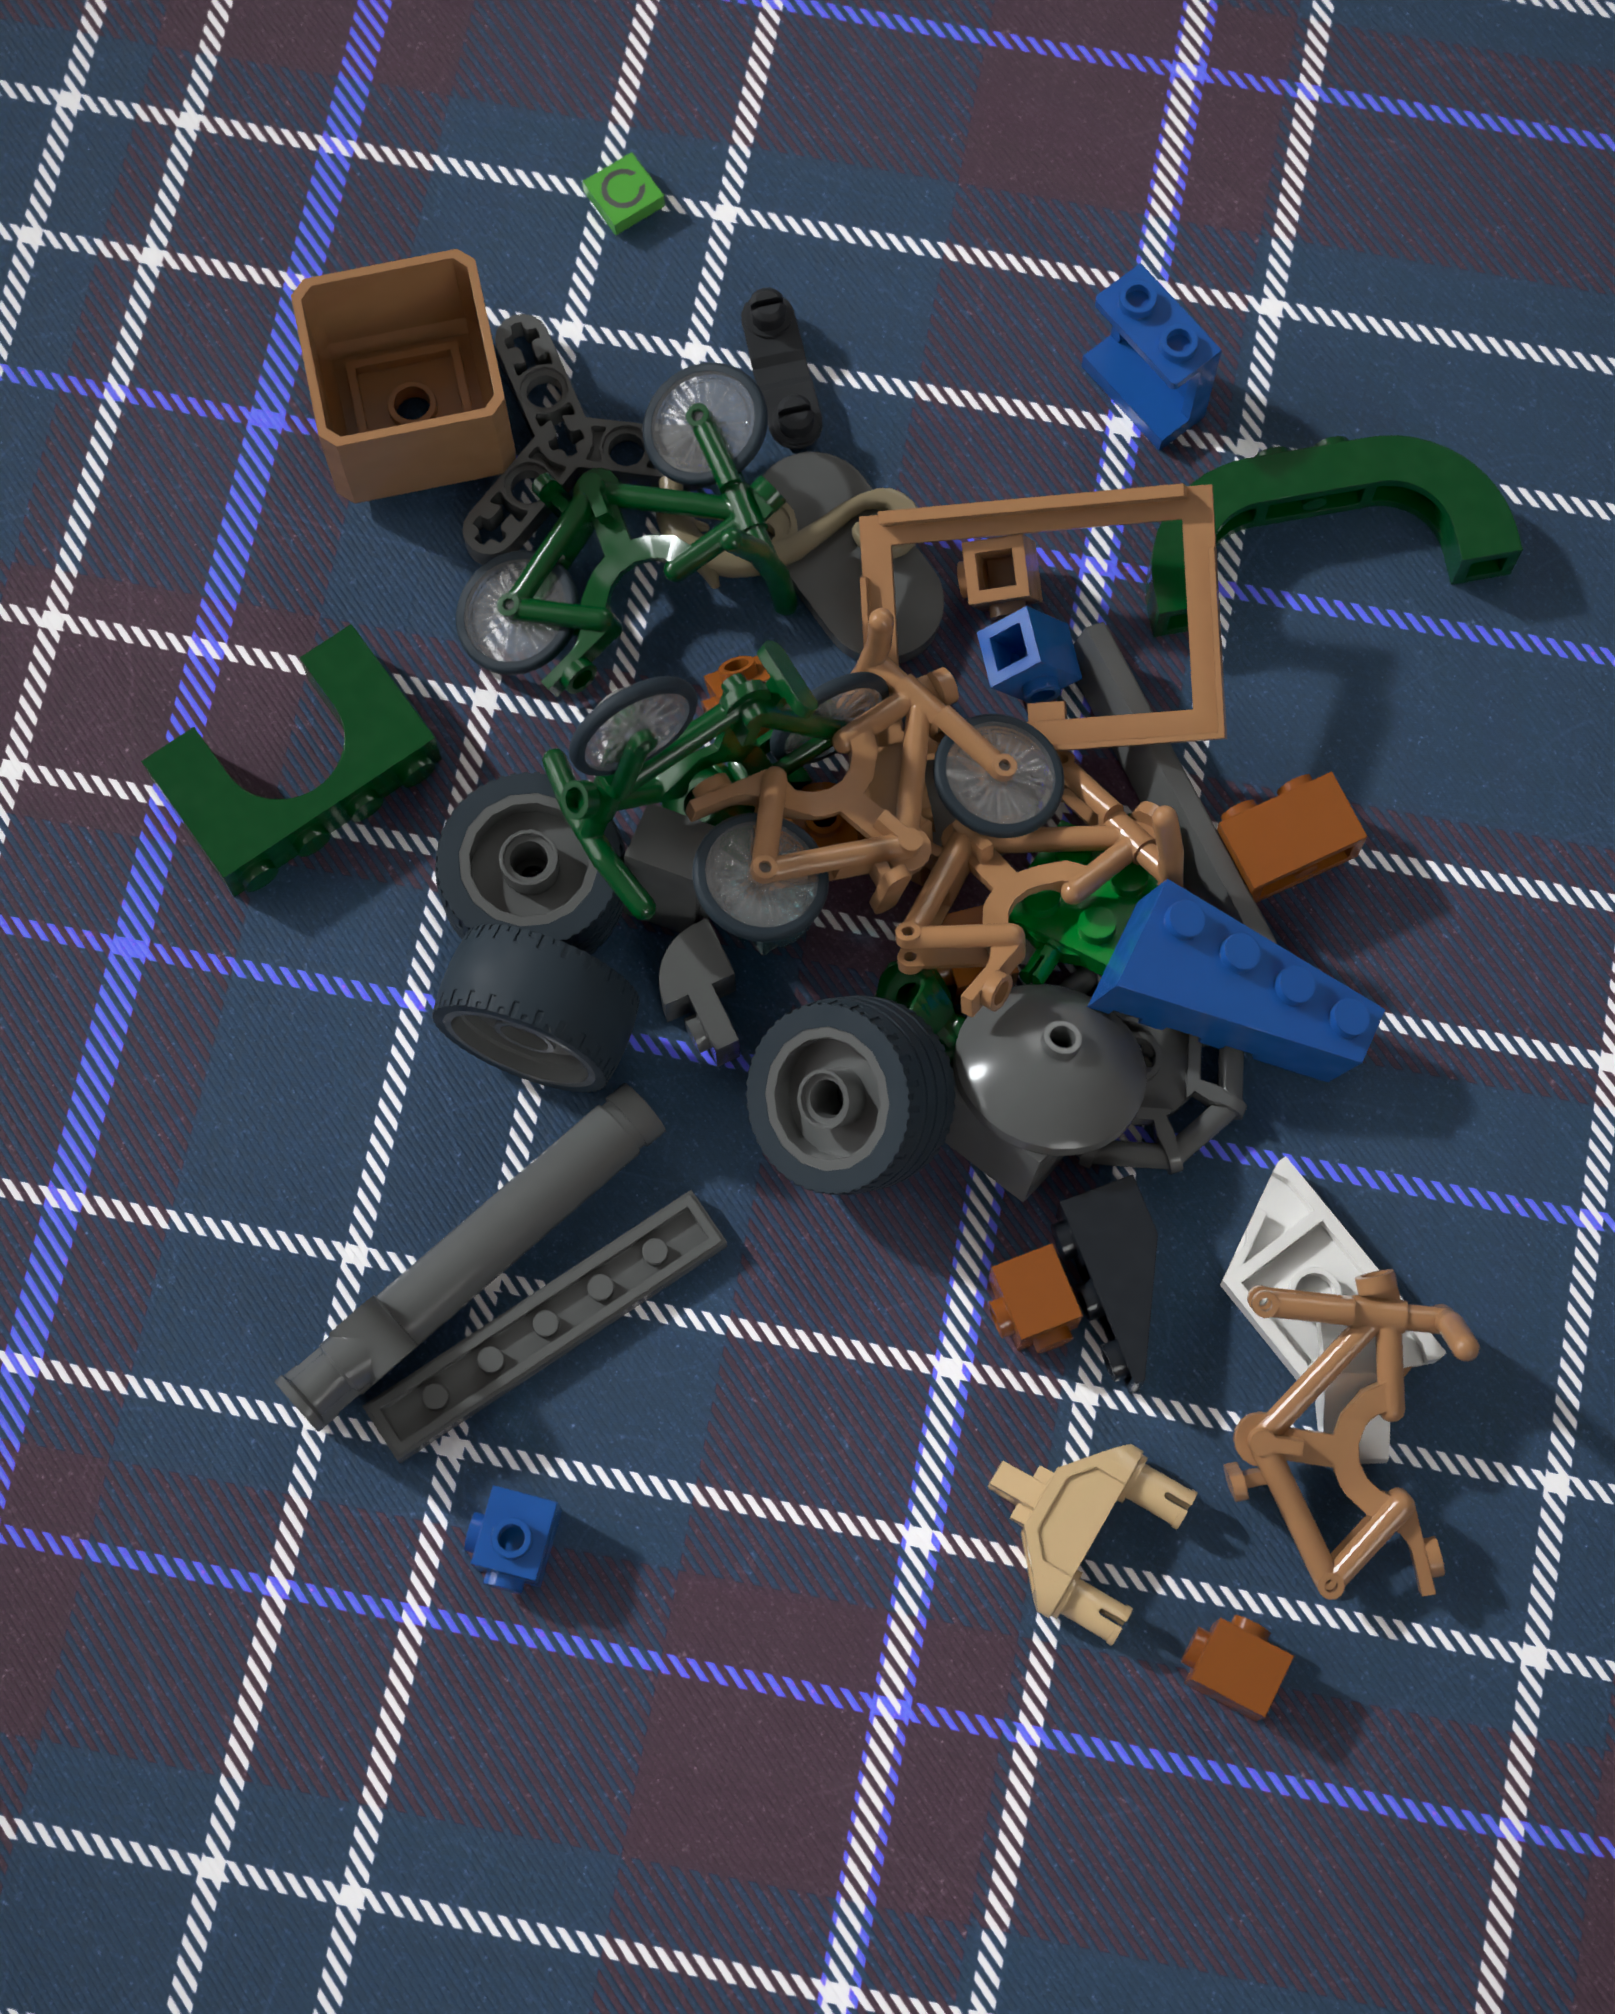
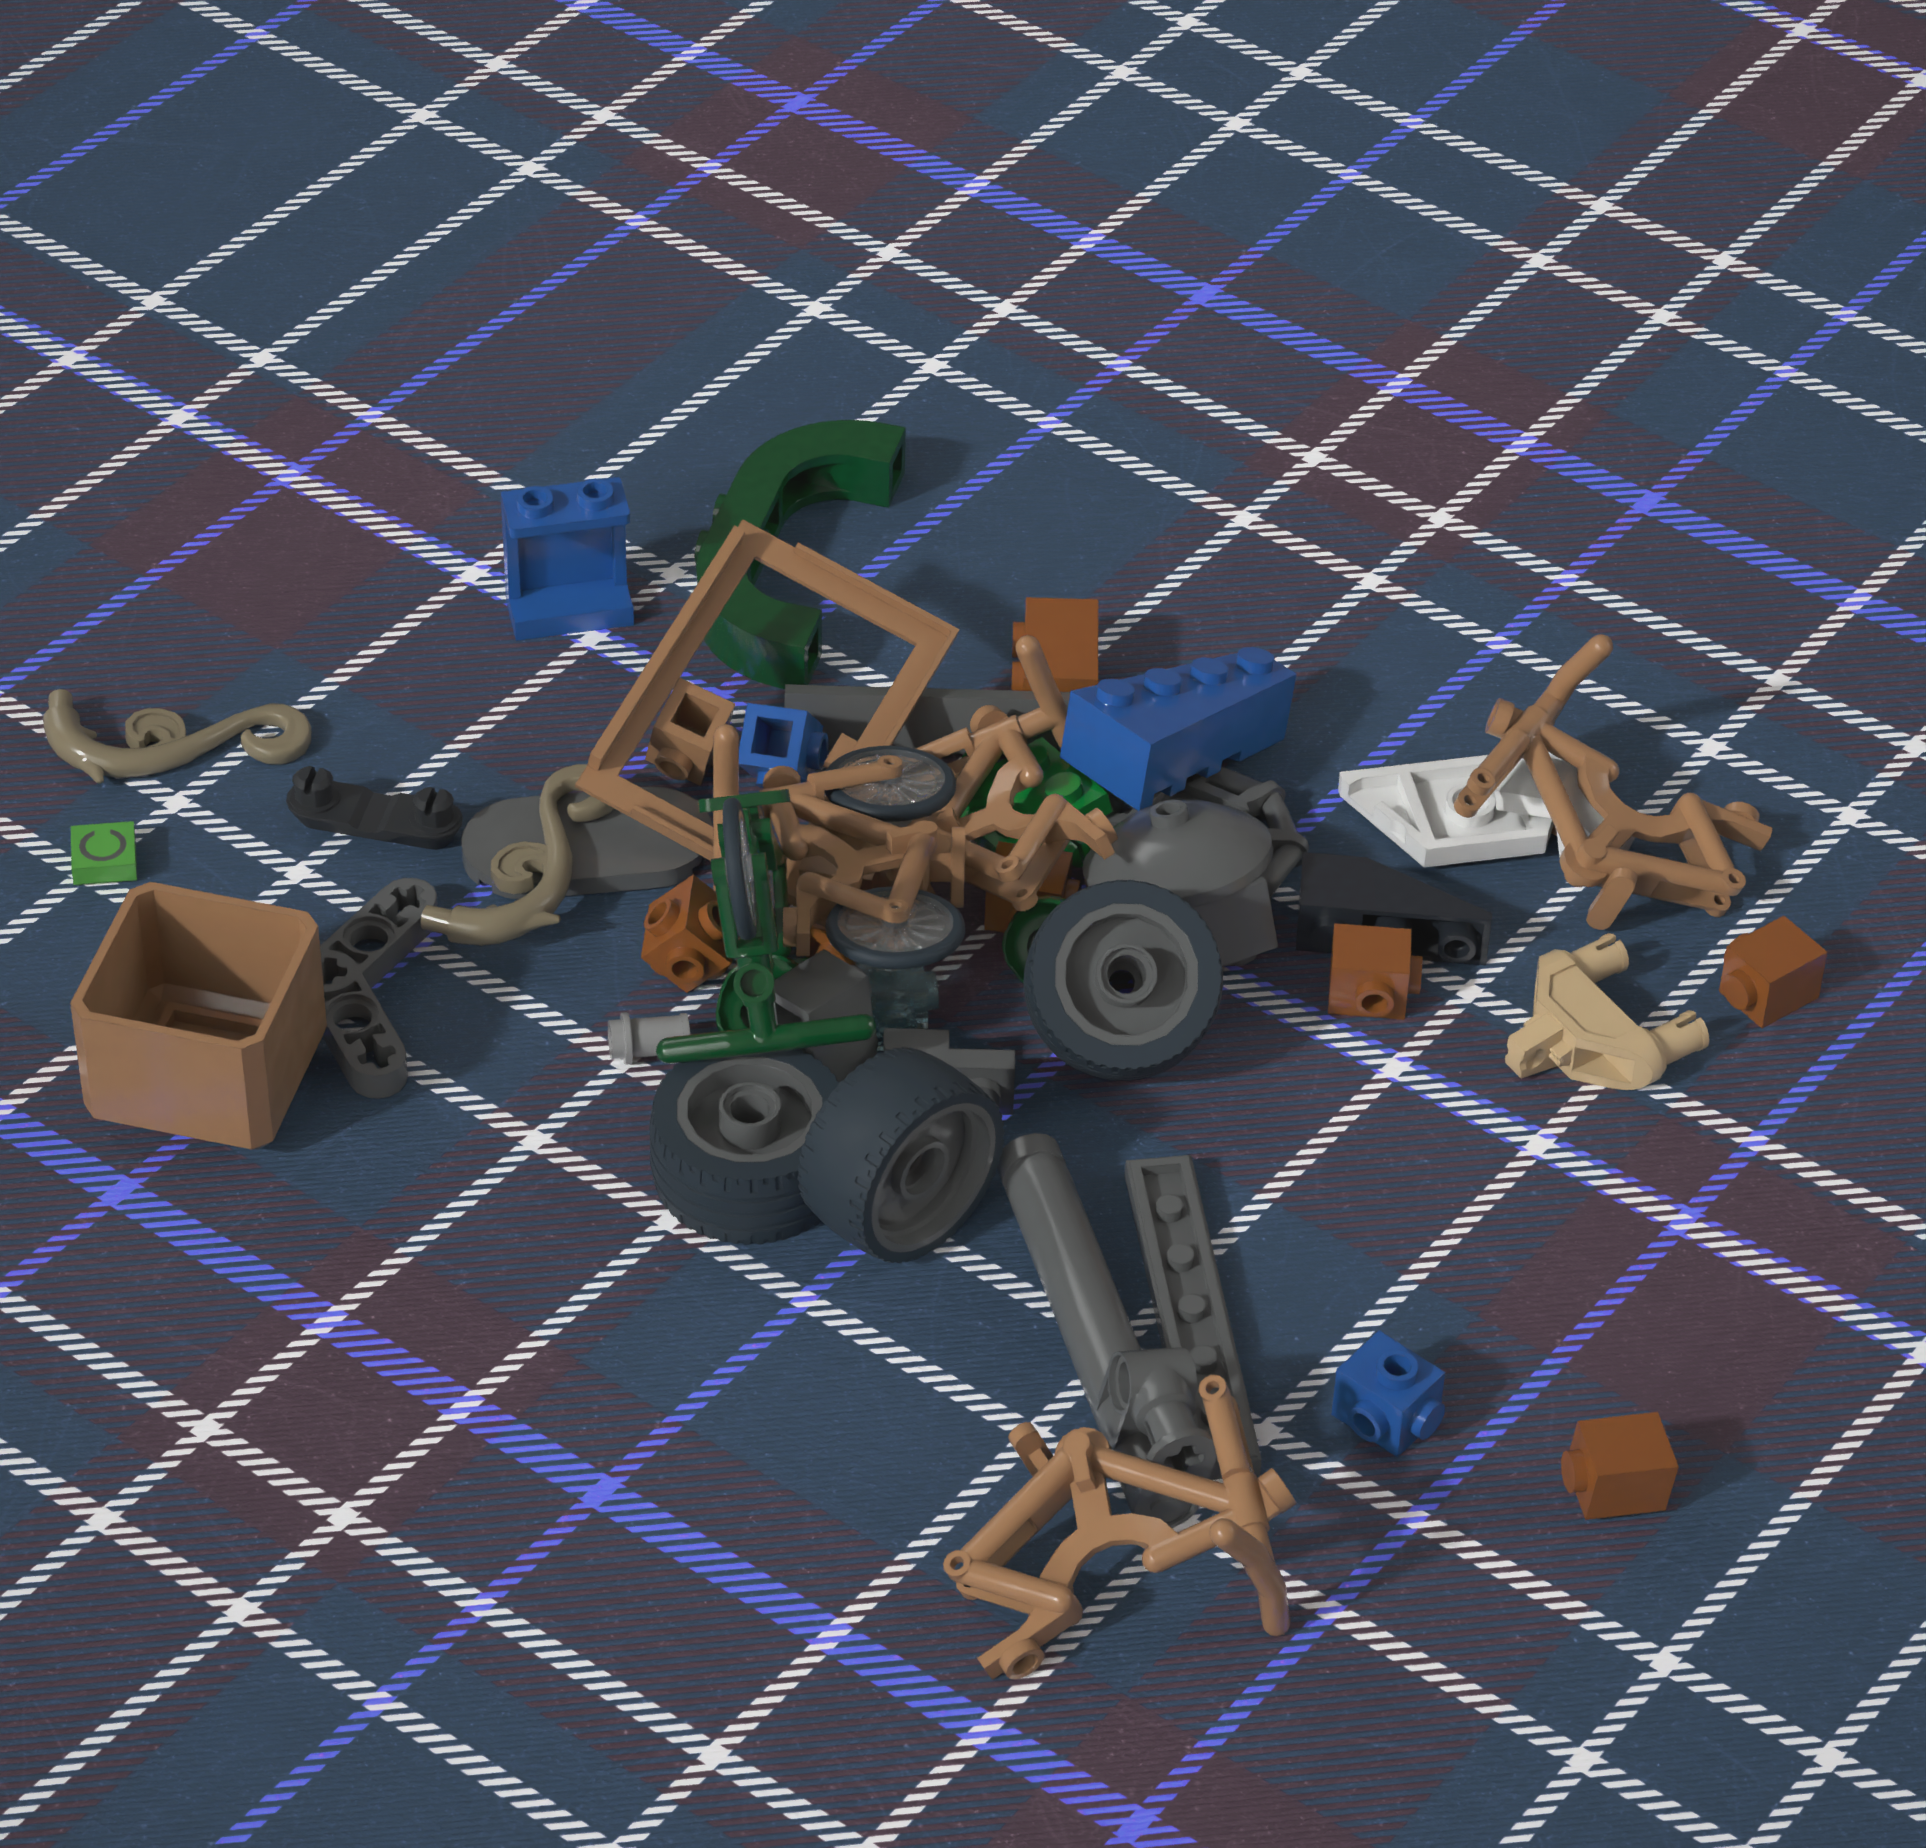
camera: 65 degrees left, 30 degrees down
dark green arch [141,624,442,897] -> none
piece [456,363,798,697] -> none
none -> dark tan plant [43,689,312,784]
none -> medium nougat piece [943,1375,1297,1680]
none -> dark orange brick [1561,1412,1679,1520]

